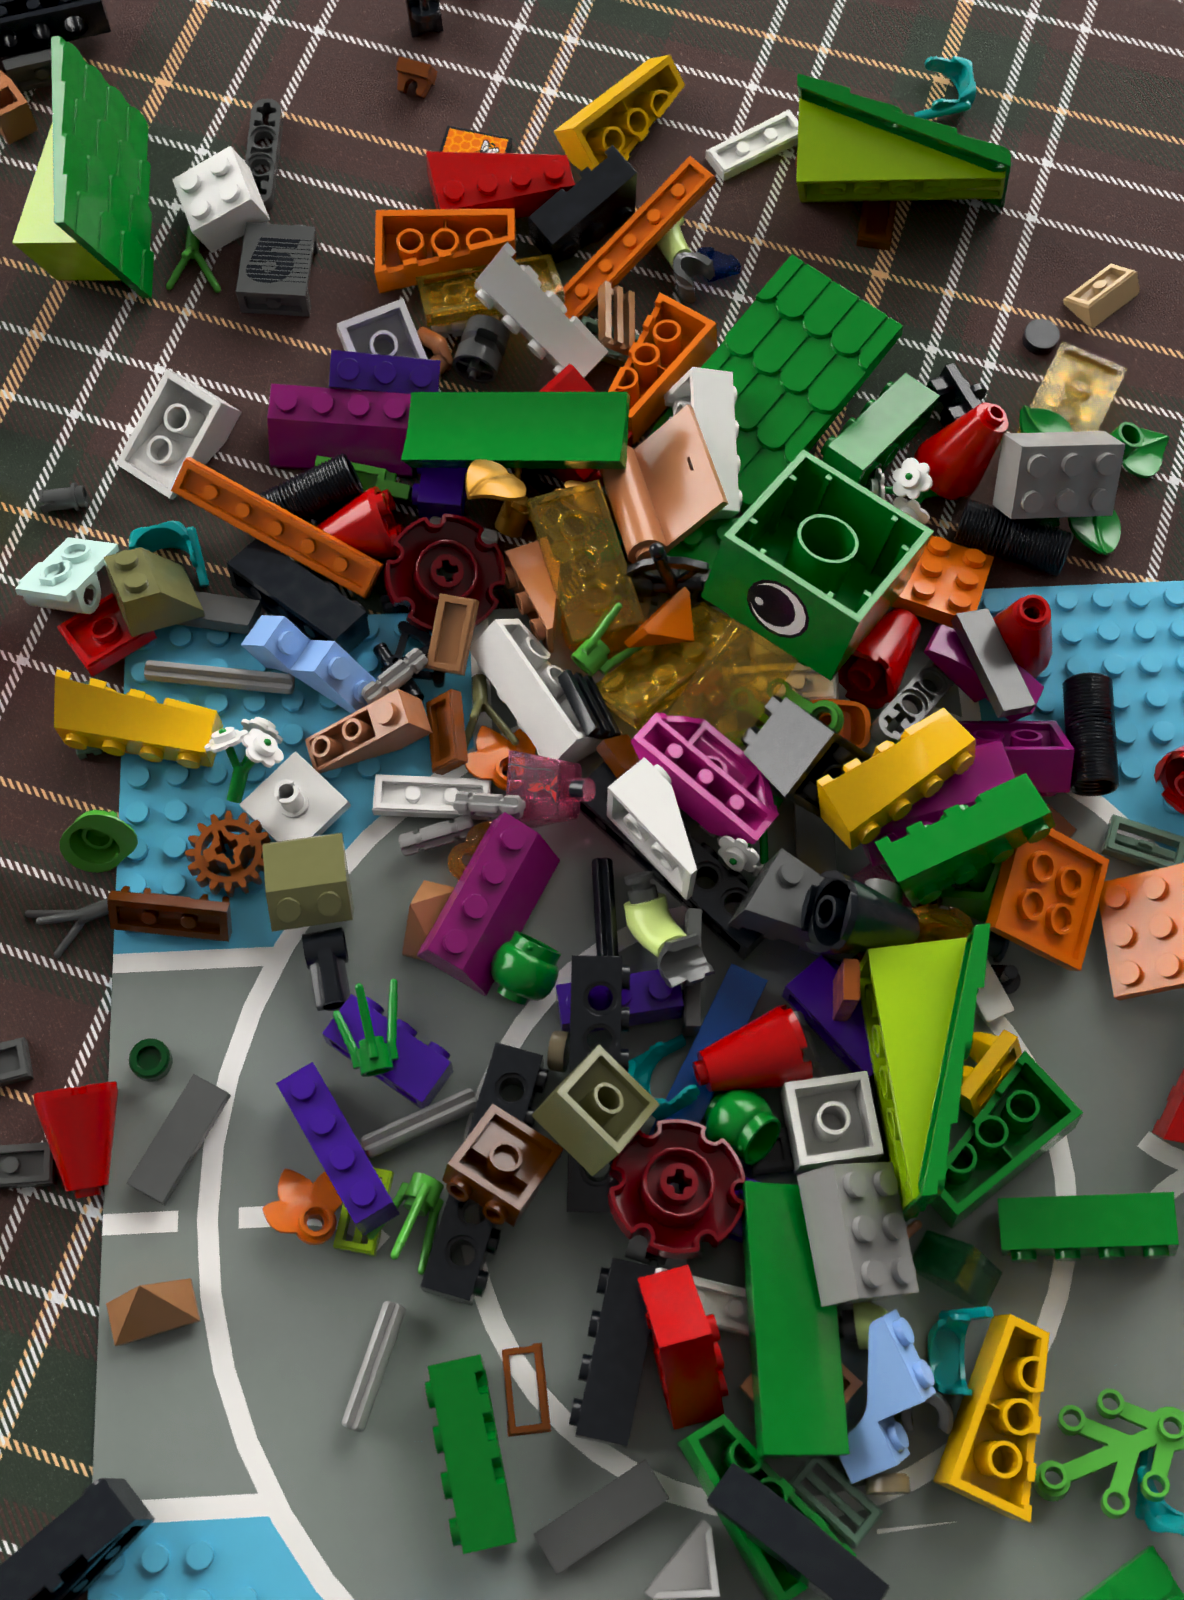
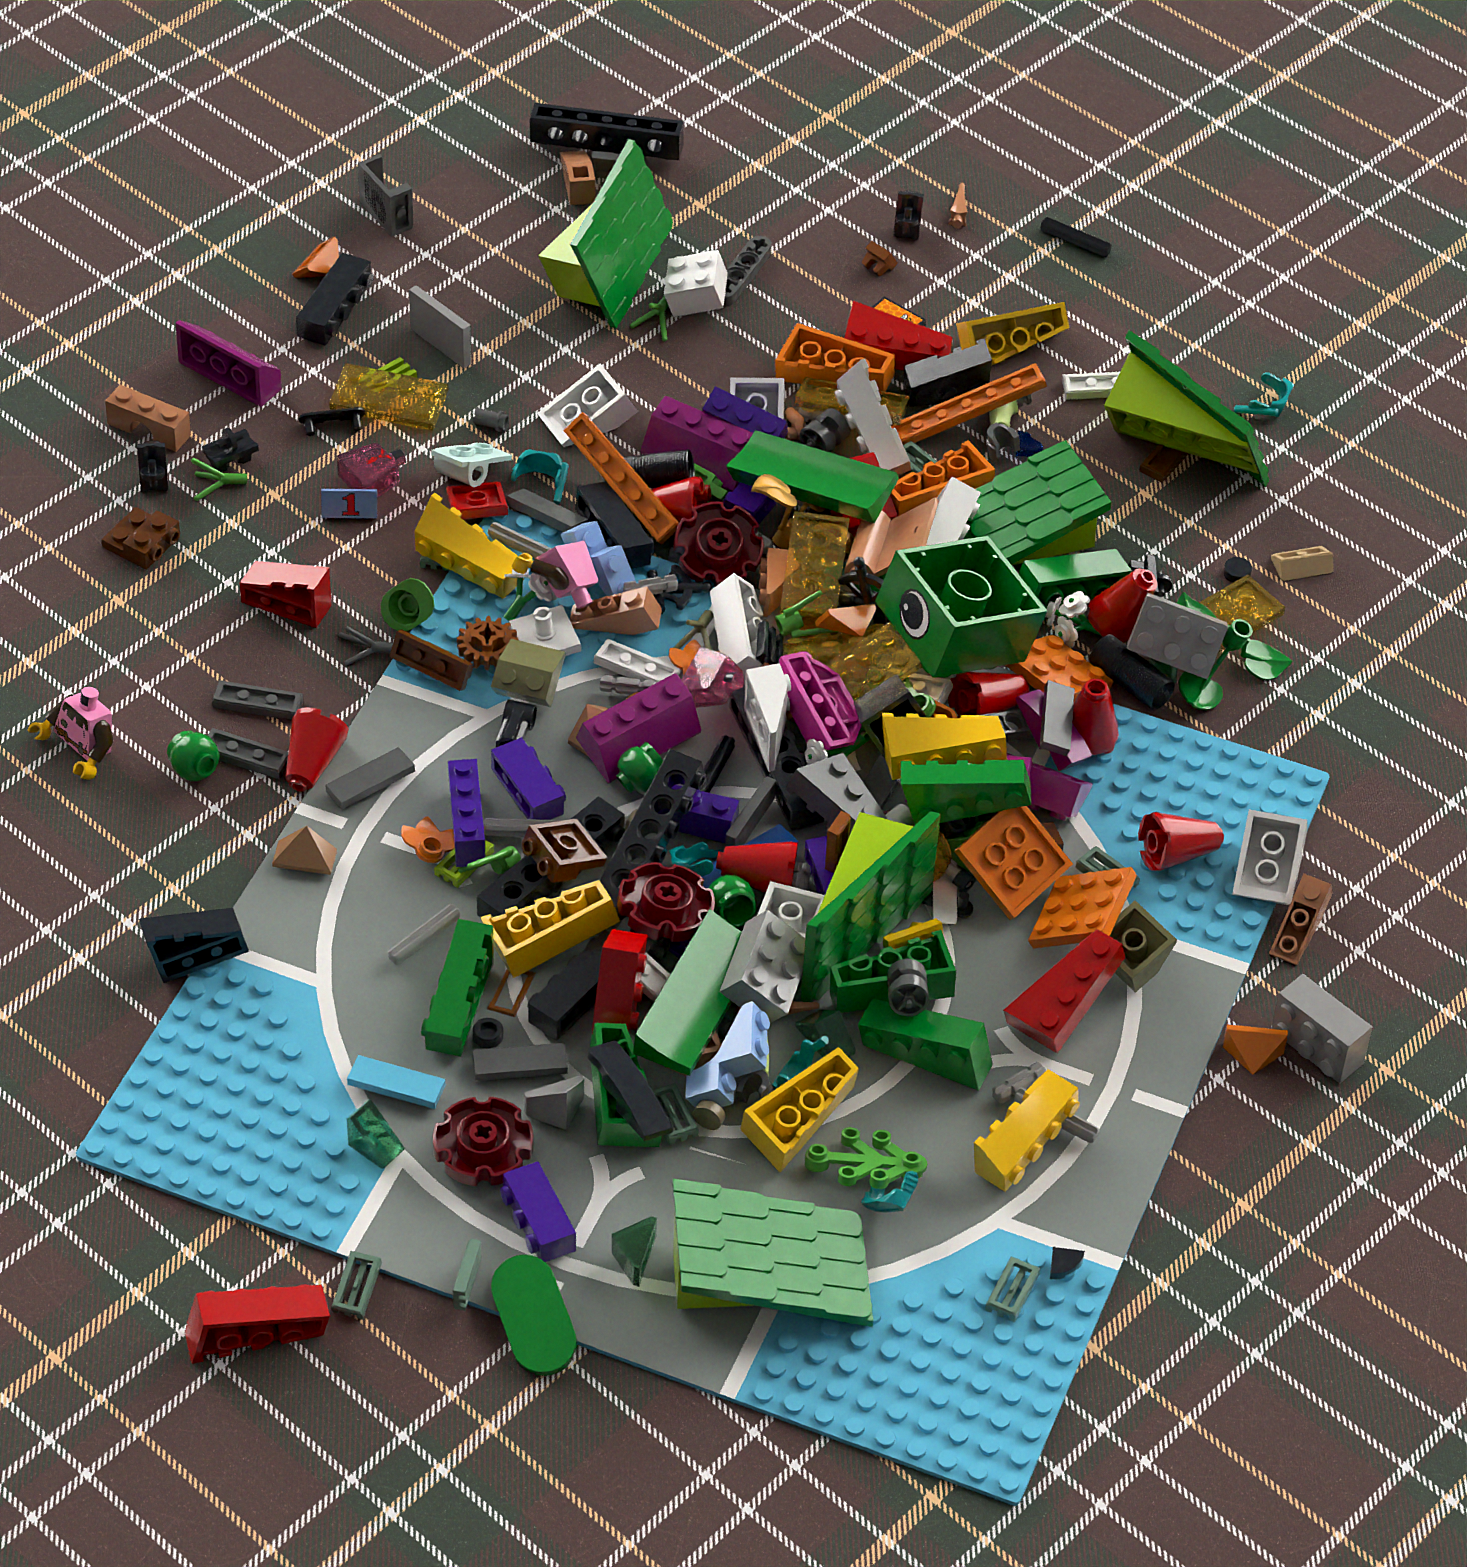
camera: 25 degrees right, 20 degrees down
olive slope [104,547,205,637] -> none
dark green tile [129,1038,173,1082] -> none
dark grey panel [236,222,319,317] -> none
green plant [333,978,399,1077] -> none
medium nougat tile [425,593,479,676] -> none
dark orange tile [426,689,468,775] -> none
light grey axle [453,792,526,819] -> none
olive slope [531,1044,660,1176] -> none
medium nougat tile [598,280,635,356] -> none
piece [623,871,715,988] -> none
black cone [800,870,920,955] -> none
black piece [1062,672,1119,796] -> none
none -> black tile [473,1018,503,1048]
none -> yellow wedge [480,880,620,978]
none -> bright pink torso [511,541,598,609]
none -> dark grey wheel [887,959,929,1016]

